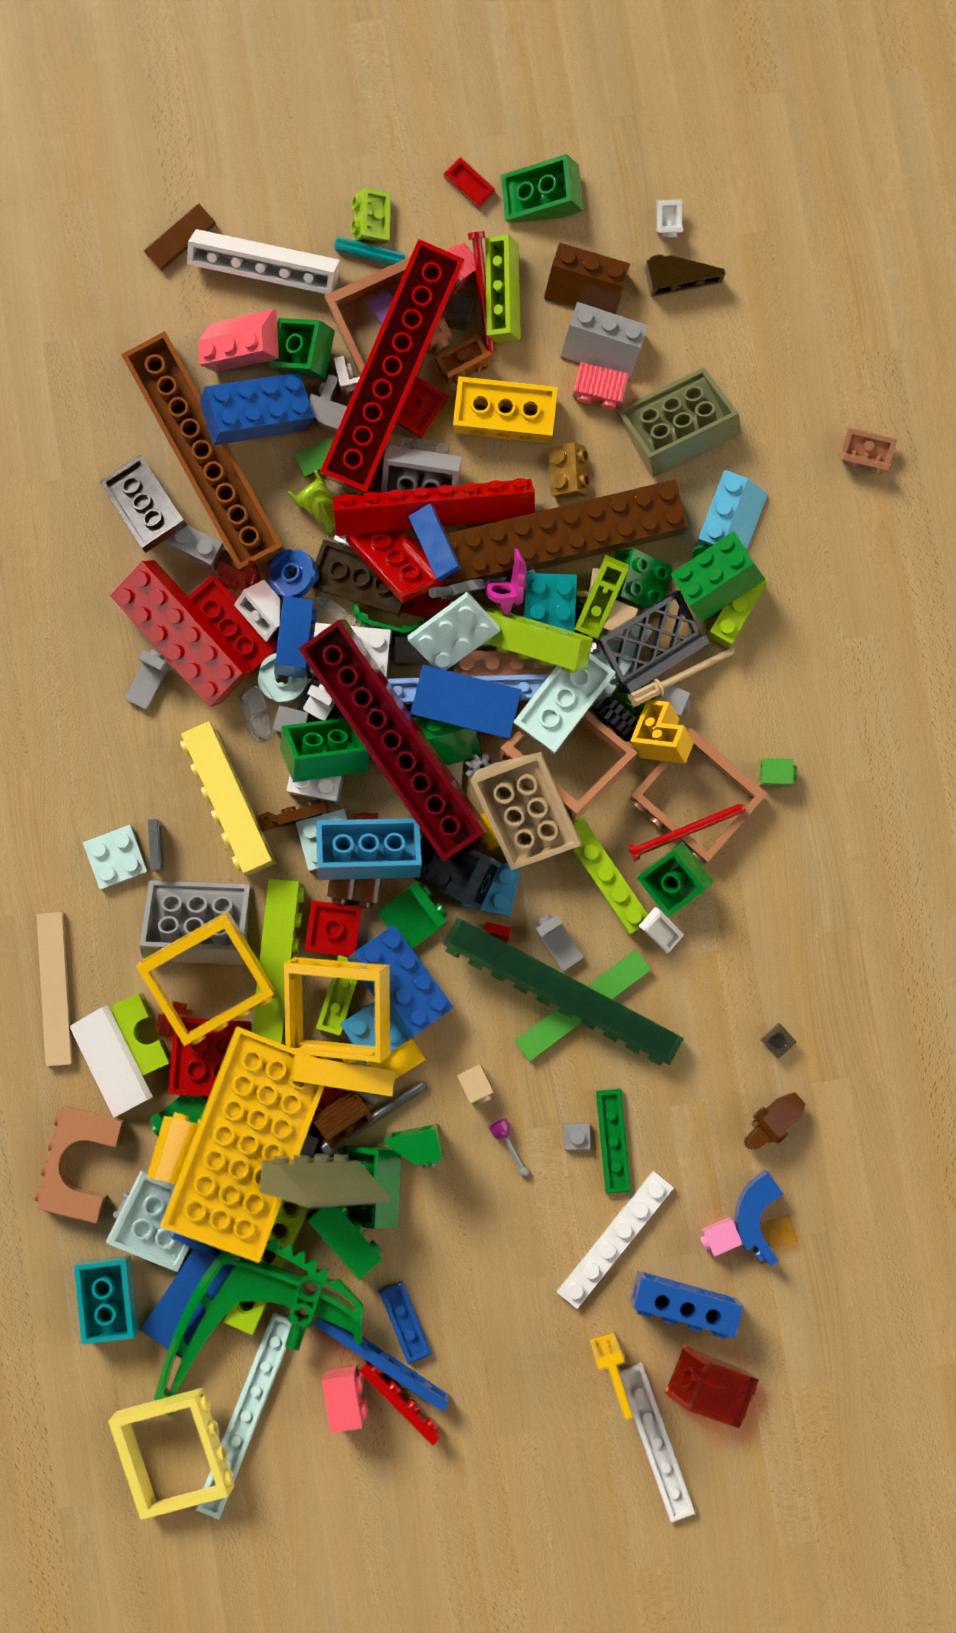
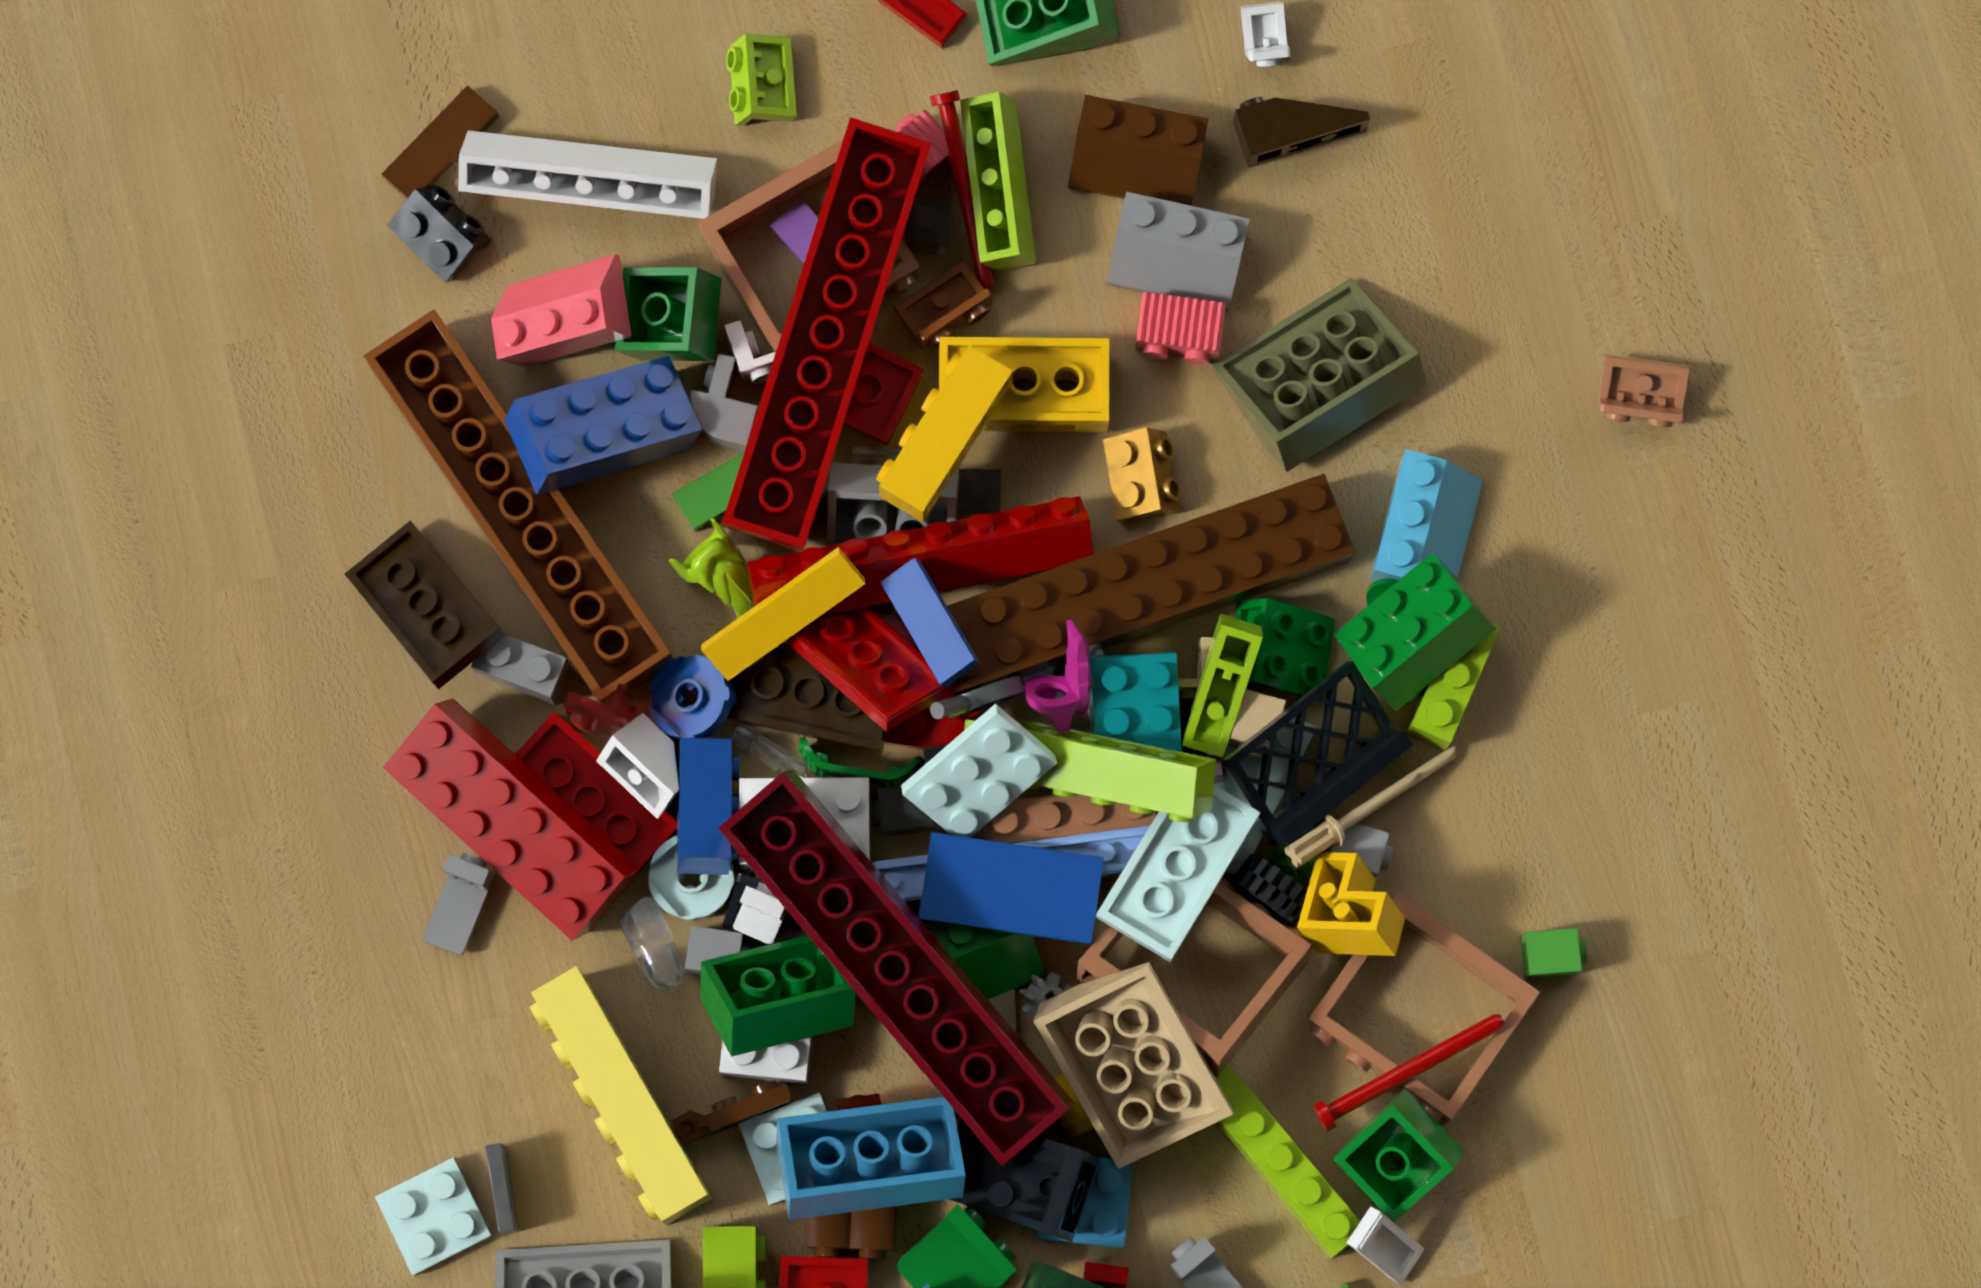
camera: 10 degrees left, 5 degrees down
teal axle [334,236,406,266] -> none
none -> bracket [387,185,492,283]
none -> yellow tile [701,547,865,681]
none -> yellow brick [876,345,1013,523]
none -> clear smoke plate [958,469,1001,514]

